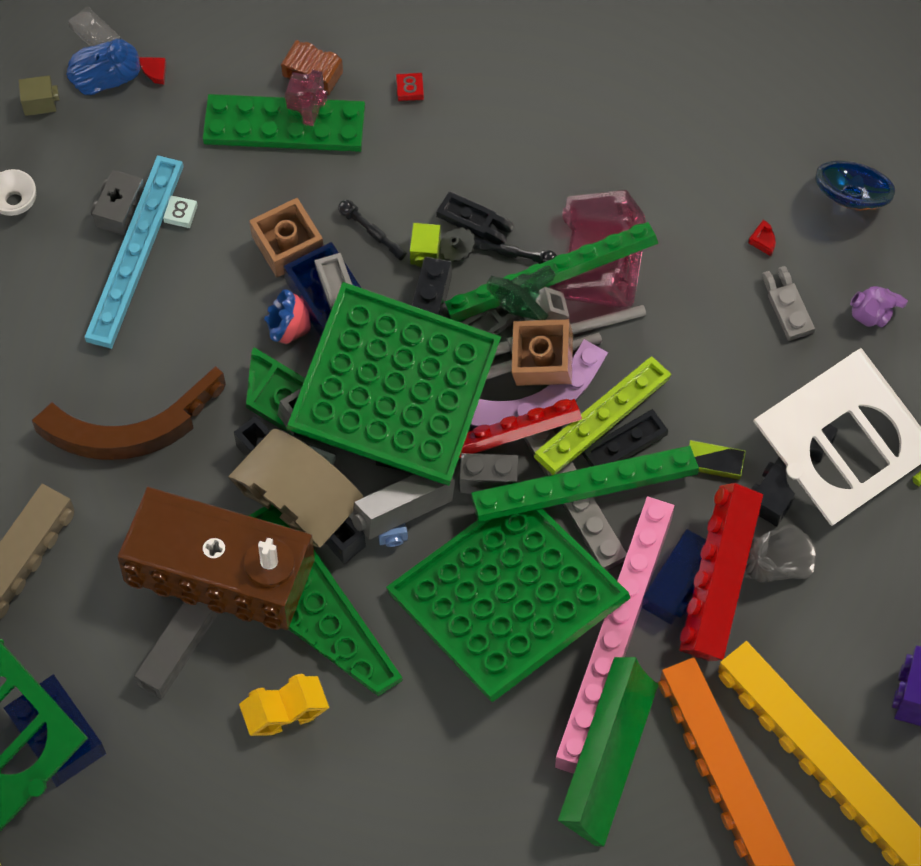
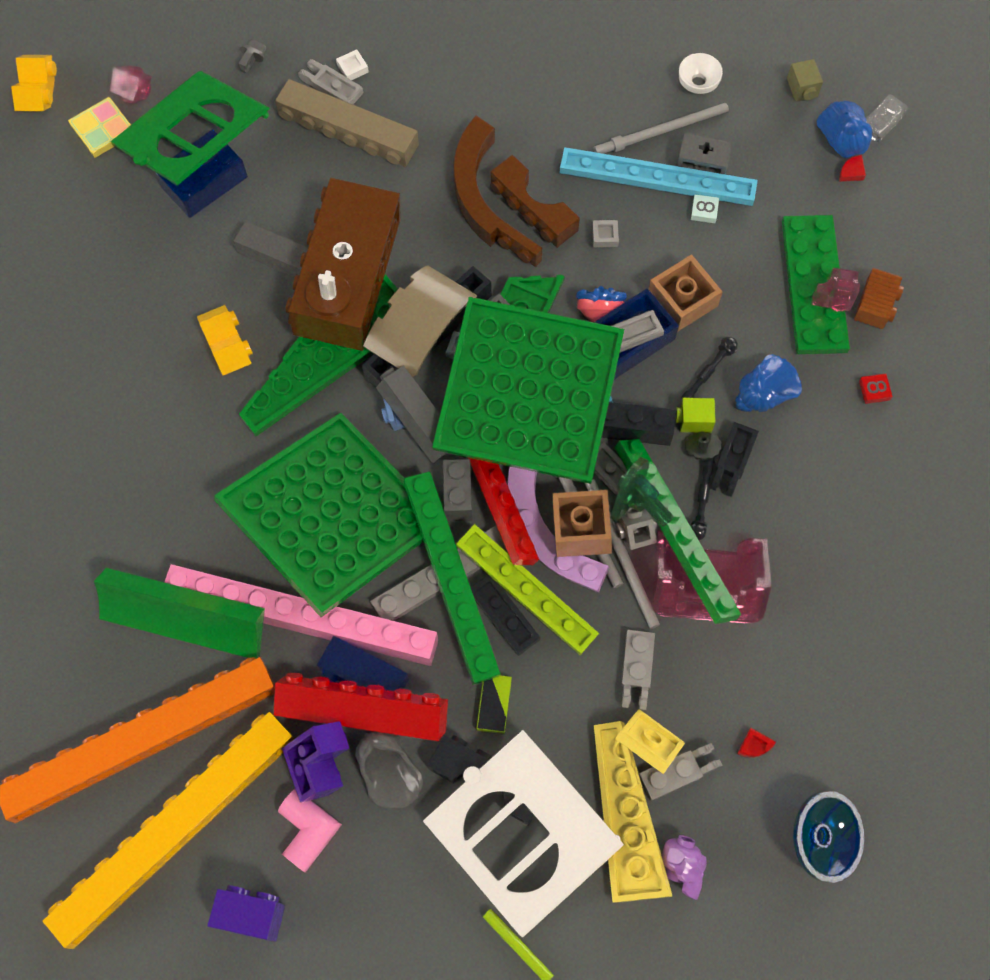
camera: 85 degrees right, 5 degrees up
none -> bright pink brick [278,789,342,873]
none -> dark purple brick [282,721,349,803]
none -> reddish brown arch [490,155,580,248]
none -> light grey plate [592,220,619,247]
none -> light grey bar [593,103,729,154]
none -> light yellow wing [594,721,672,903]
none -> light yellow tile [615,709,685,774]
none -> light grey hinge [621,630,655,710]
none -> blue hair [735,354,802,412]

